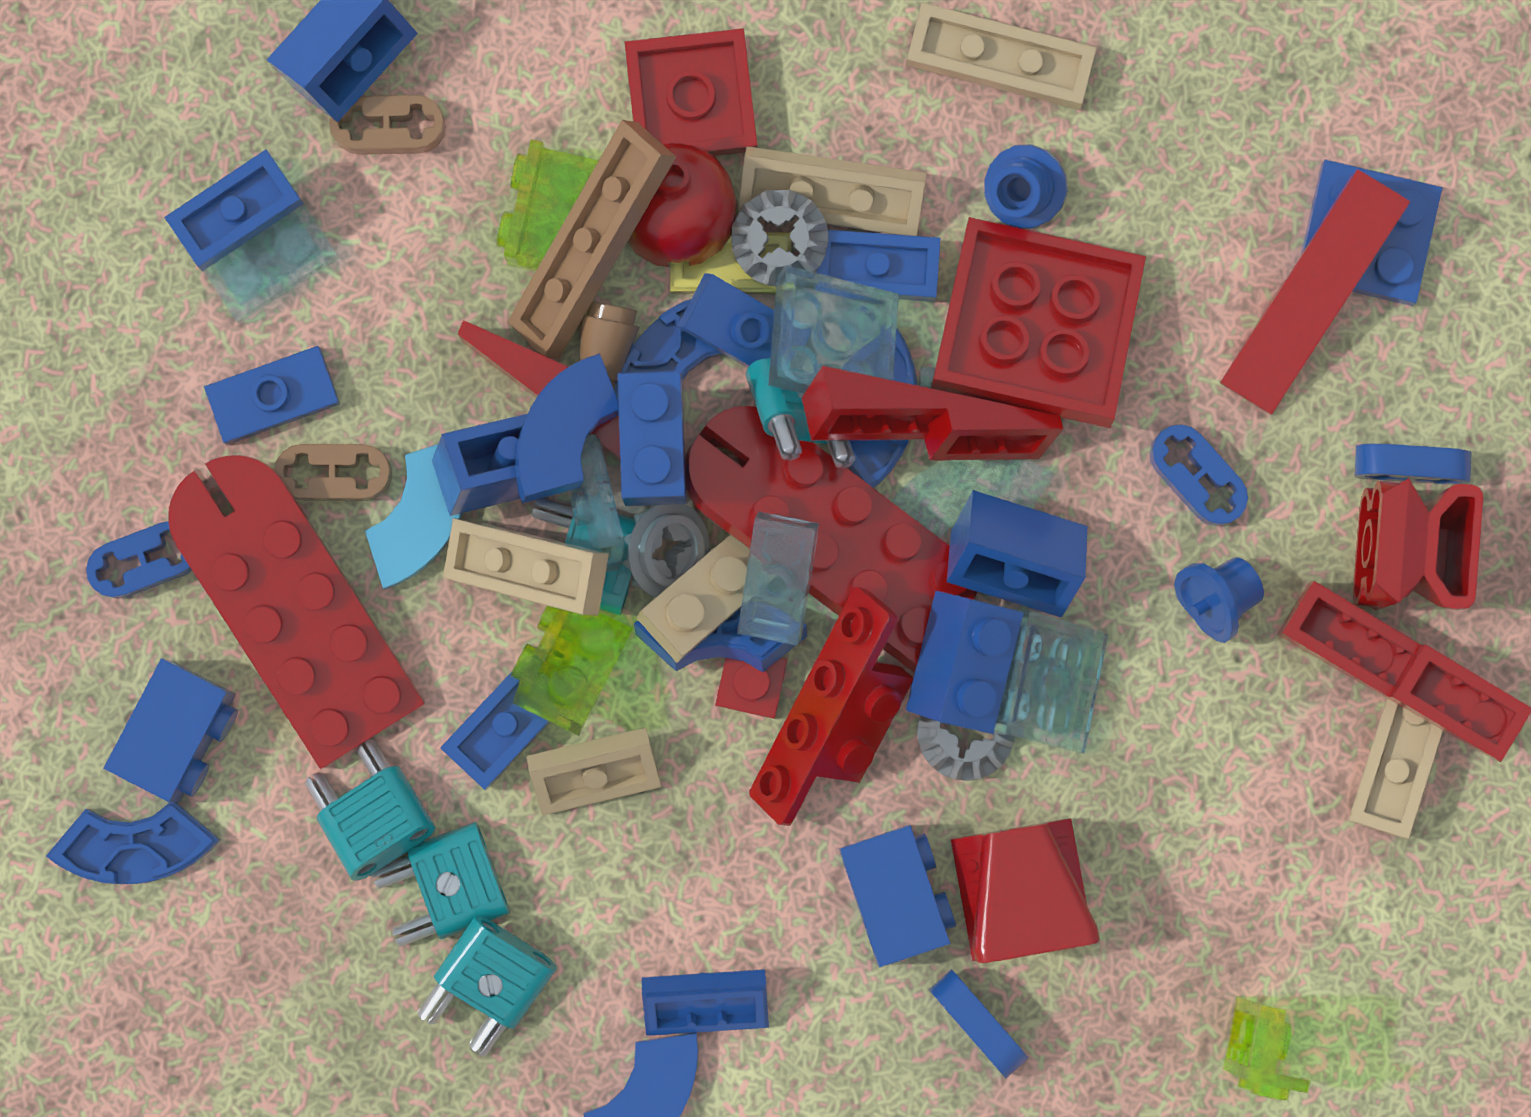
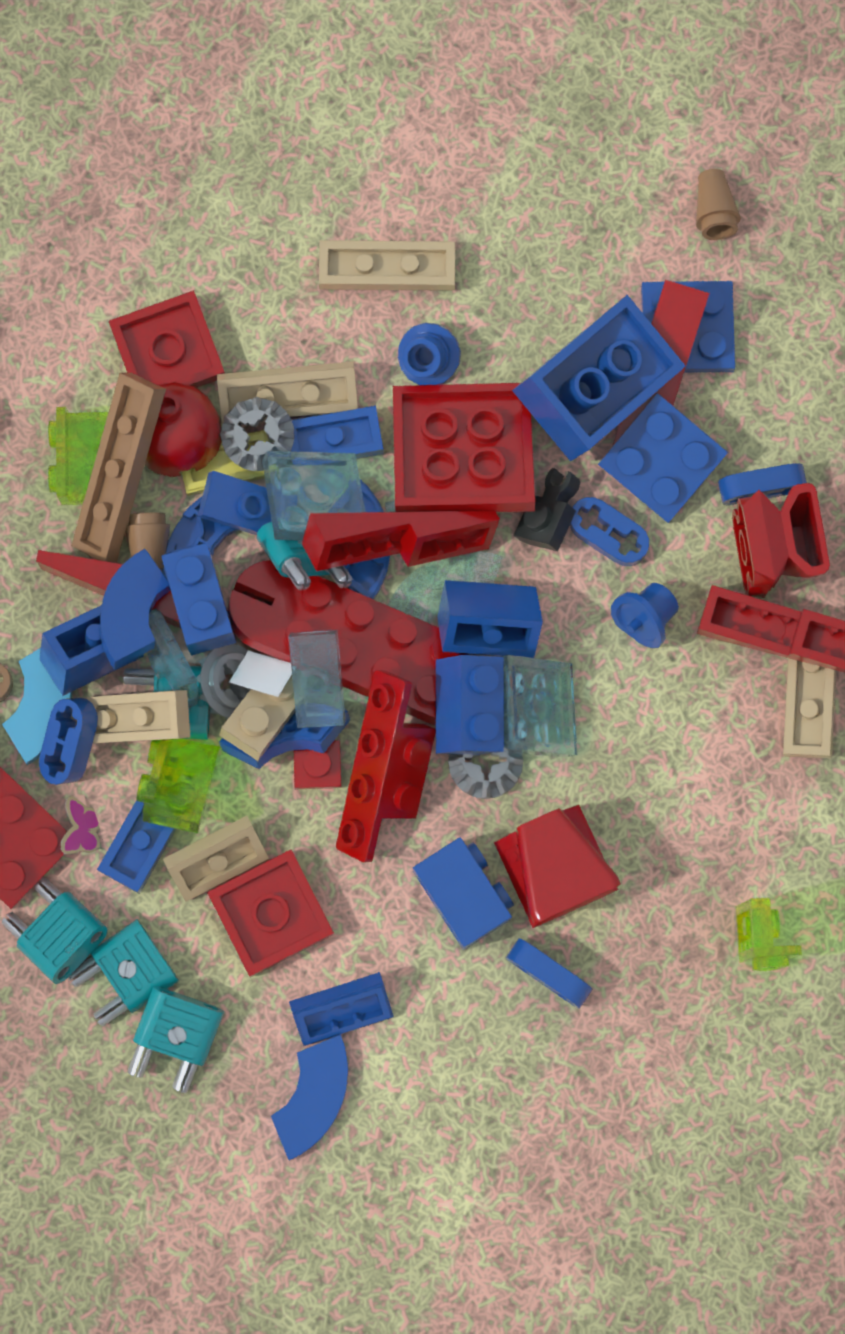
camera: 15 degrees left, 5 degrees down
none -> blue beam [39,698,98,785]
none -> dark pink sticker [61,796,100,854]
none -> red plate [207,849,334,978]
none -> white sticker [229,650,297,697]
none -> blue slope [512,294,685,462]
none -> pearl dark grey plate [513,468,581,552]
none -> blue plate [598,393,728,523]
none -> medium nougat cone [696,169,741,240]

